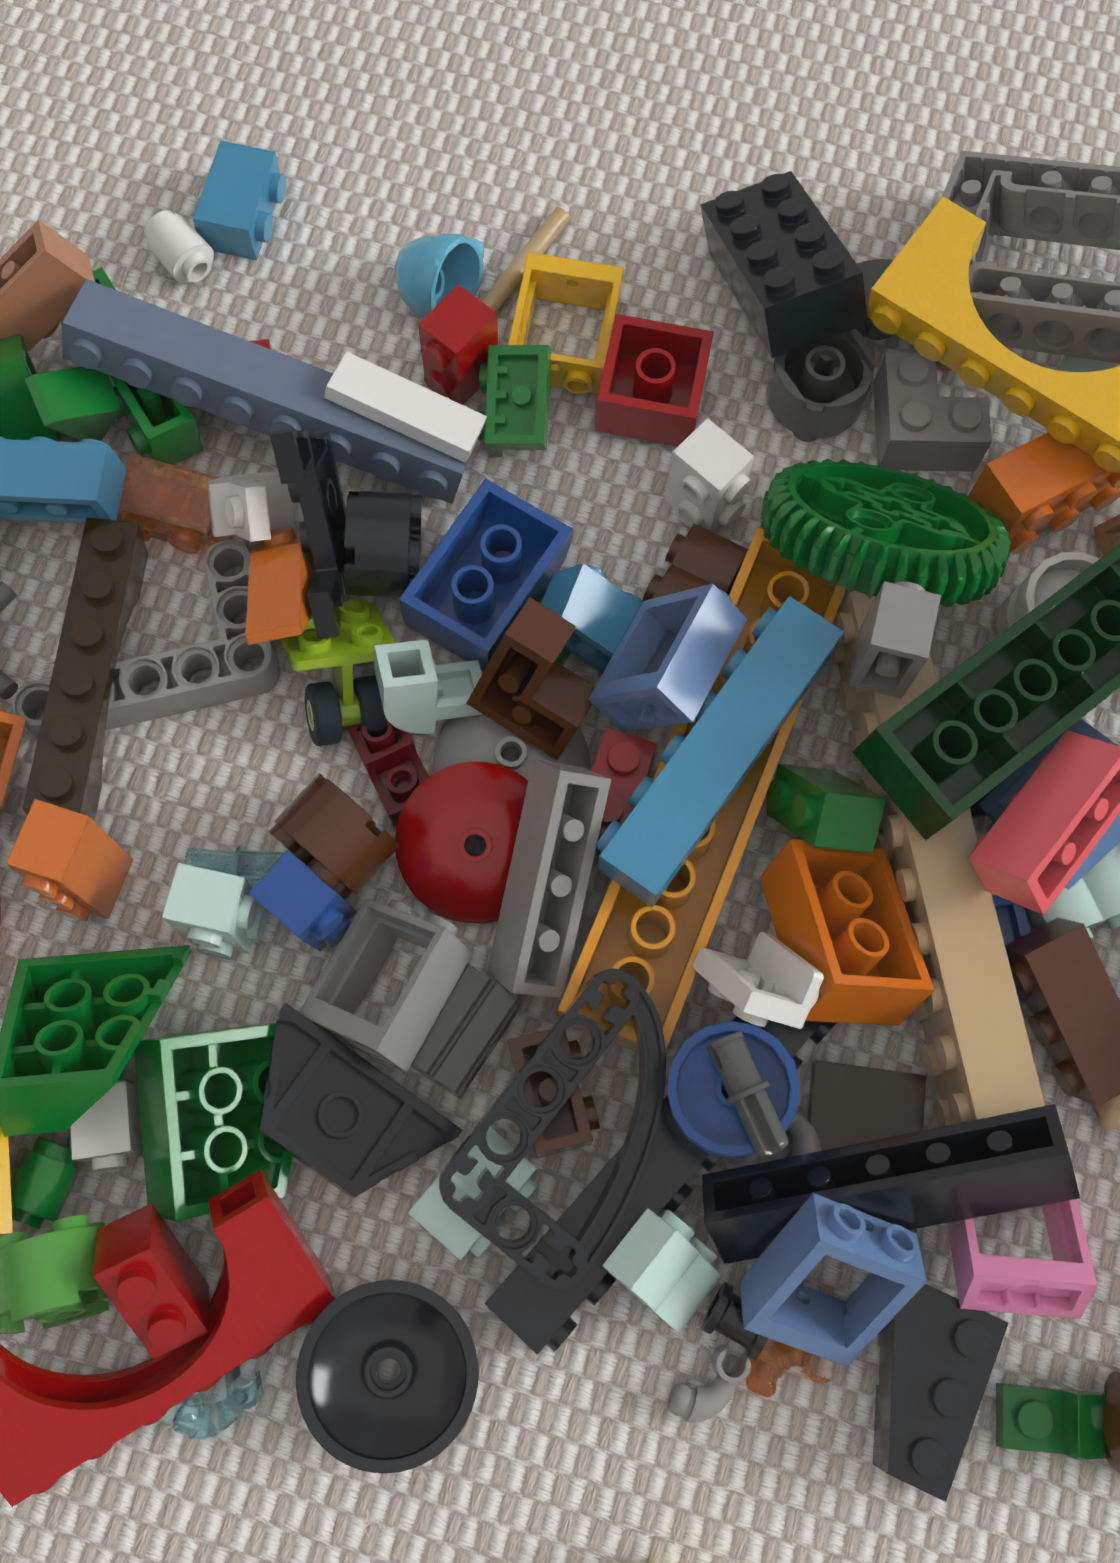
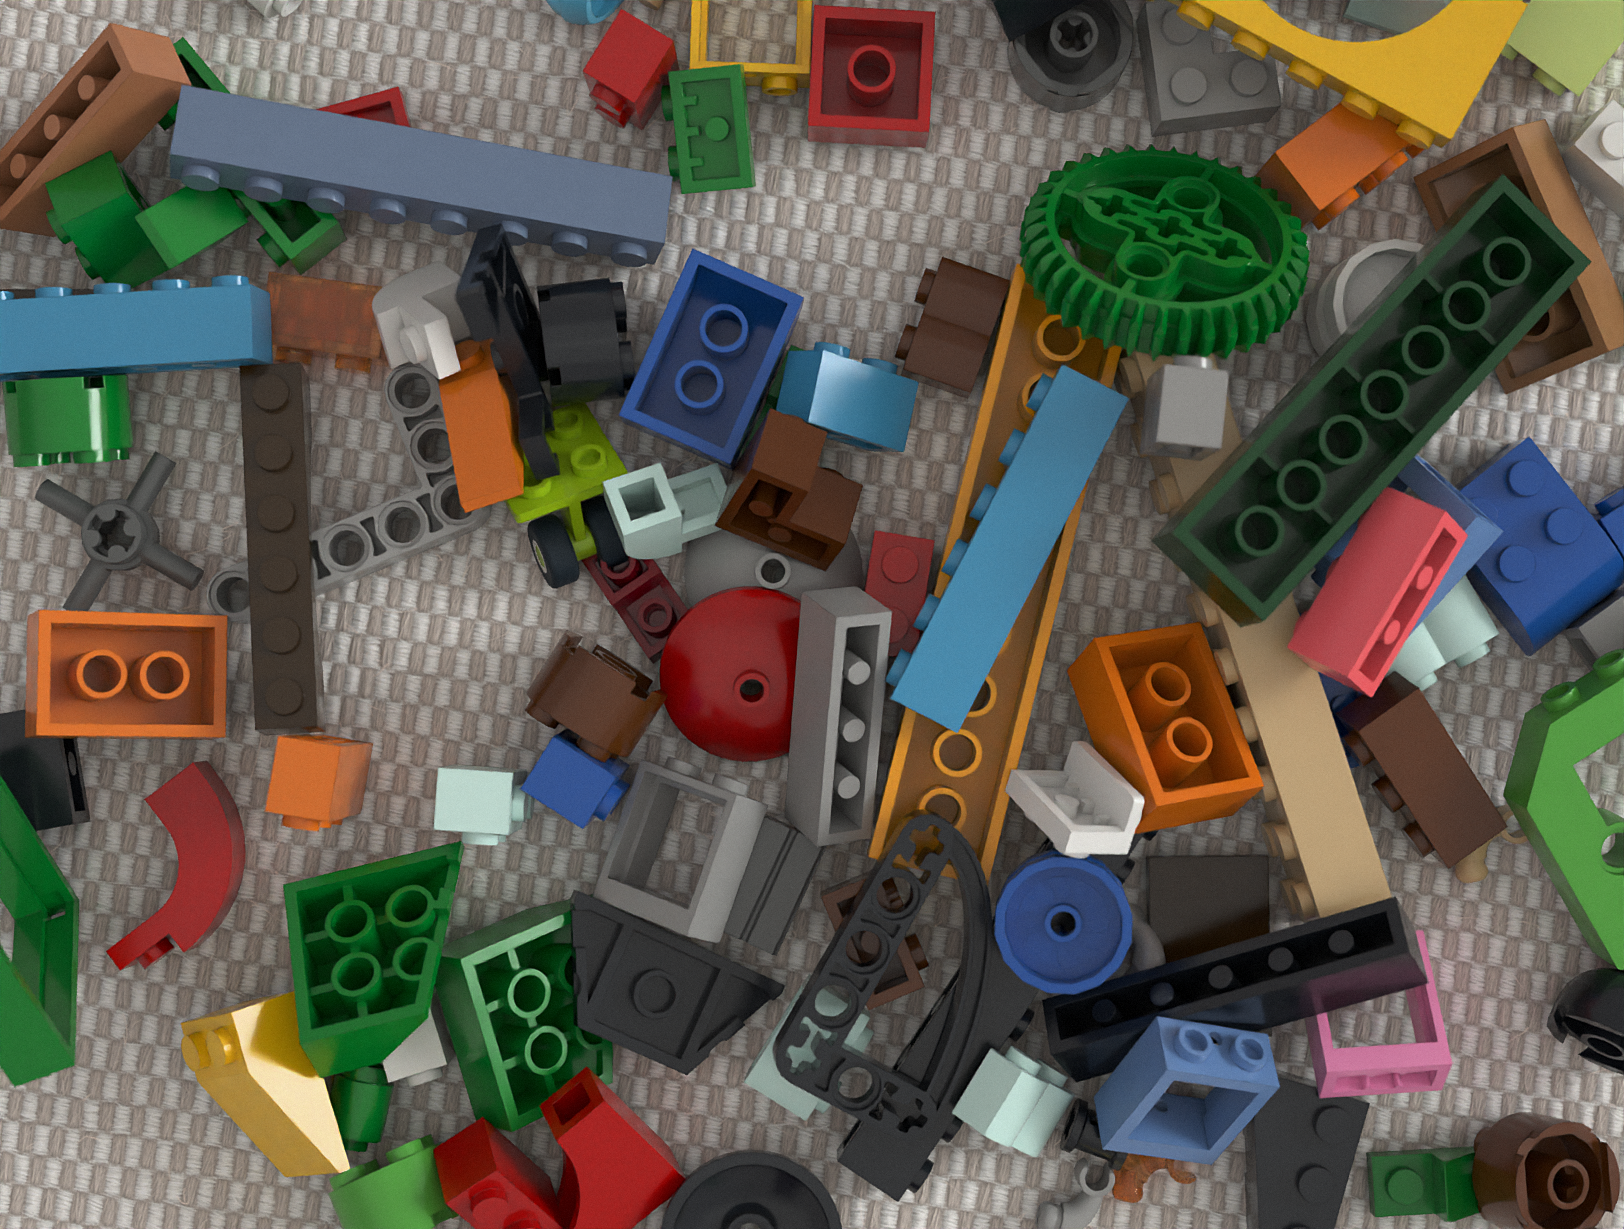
camera: 10 degrees left, 15 degrees up
clear light blue axle [184,845,284,884] -> none
white tile [324,351,487,463] -> none
medium blue window [588,584,747,732] -> none
white brick [665,418,755,533] -> none
dark grey axle [706,1031,788,1157] -> none
green brick [766,763,886,853] -> none

